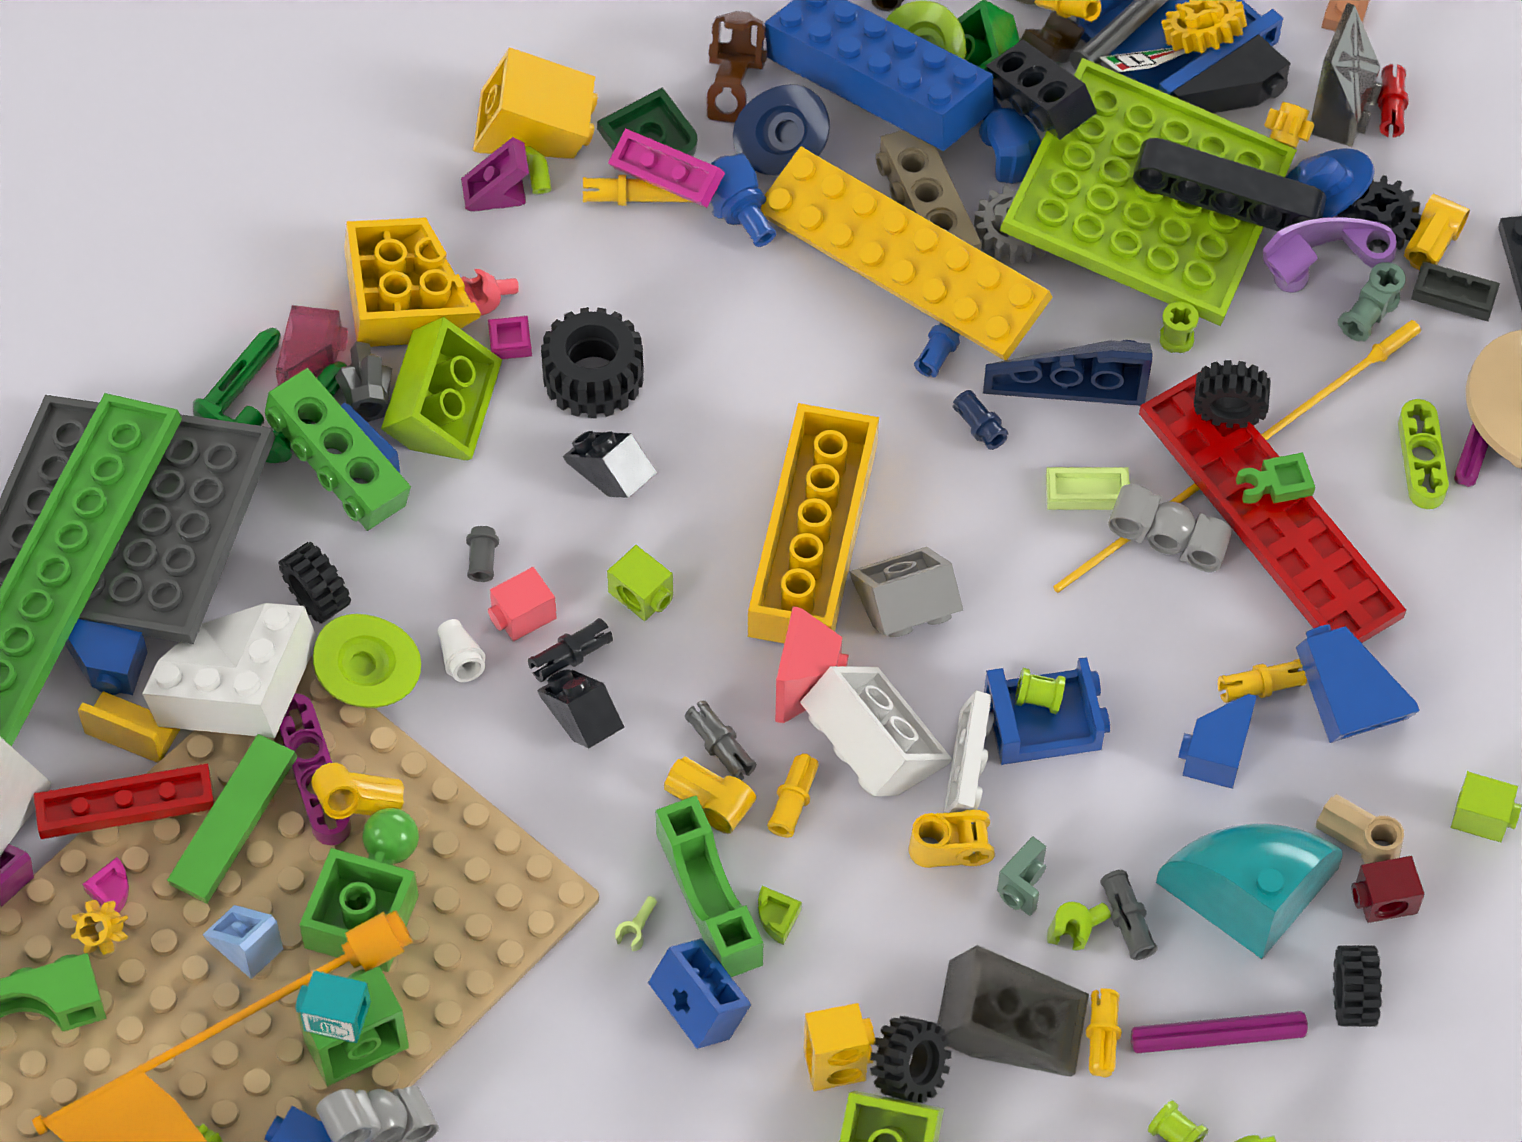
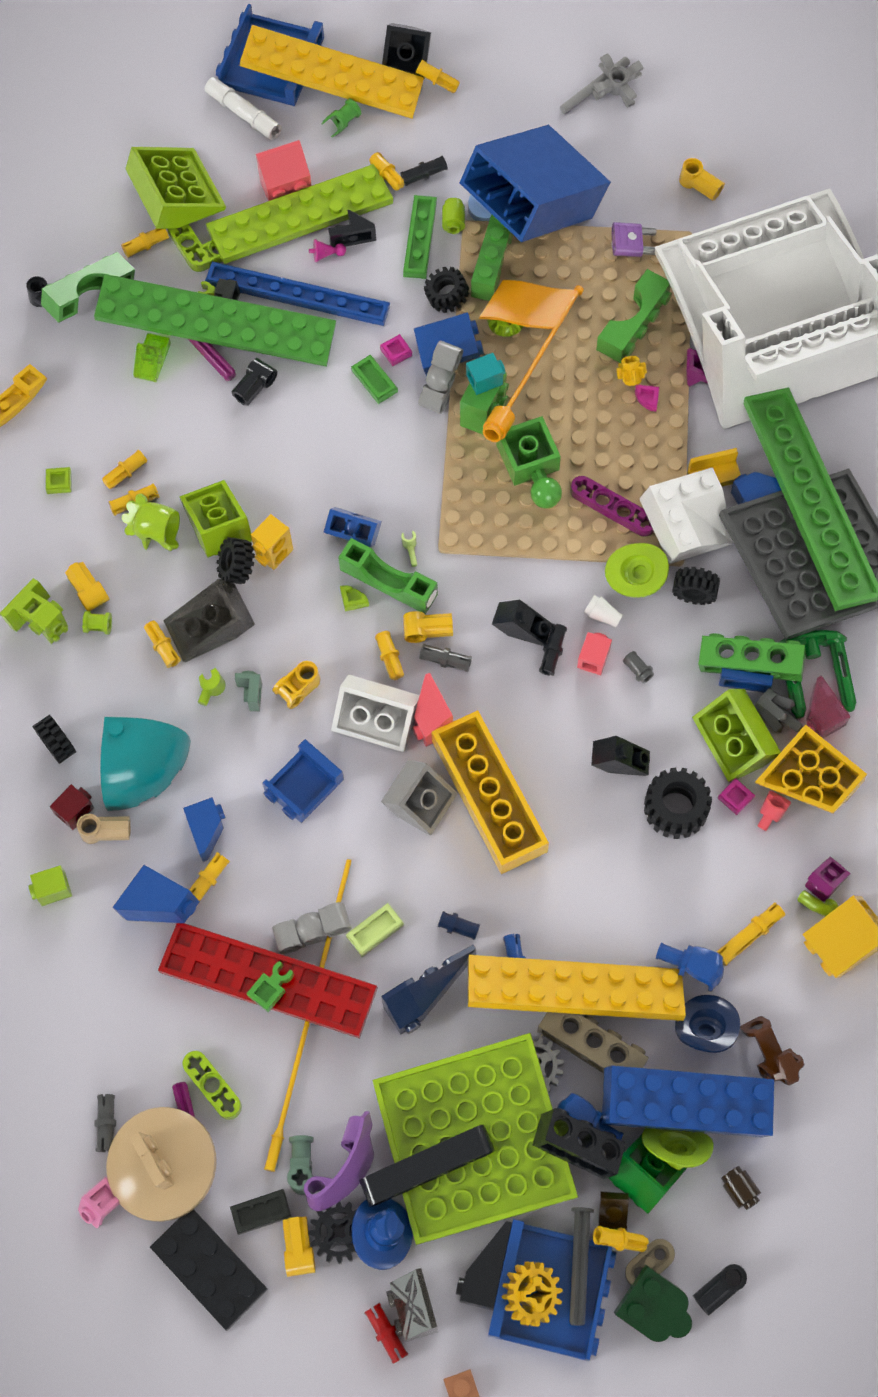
camera: 145 degrees right, 10 degrees up
red plate [34,763,214,839] -> none
bright green tile [167,734,298,904] -> none
light blue slope [203,905,283,979] -> none
yellow piece [311,763,404,819] -> none
dark green plate [597,87,698,179] -> none
lime brick [607,545,673,621] -> none
dark pink plate [608,129,725,208] -> none
white plate [944,690,994,813] -> none
lime bush [1014,668,1065,714] -> none
sticker [1099,48,1185,72] -> none
dark grey pin [1100,870,1158,960] -> none
magenta axle [1130,1011,1308,1053] -> none
lime bush [1160,301,1199,353] -> none
black tyre [1194,360,1271,428] -> none
yellow gear [1264,102,1314,148] -> none

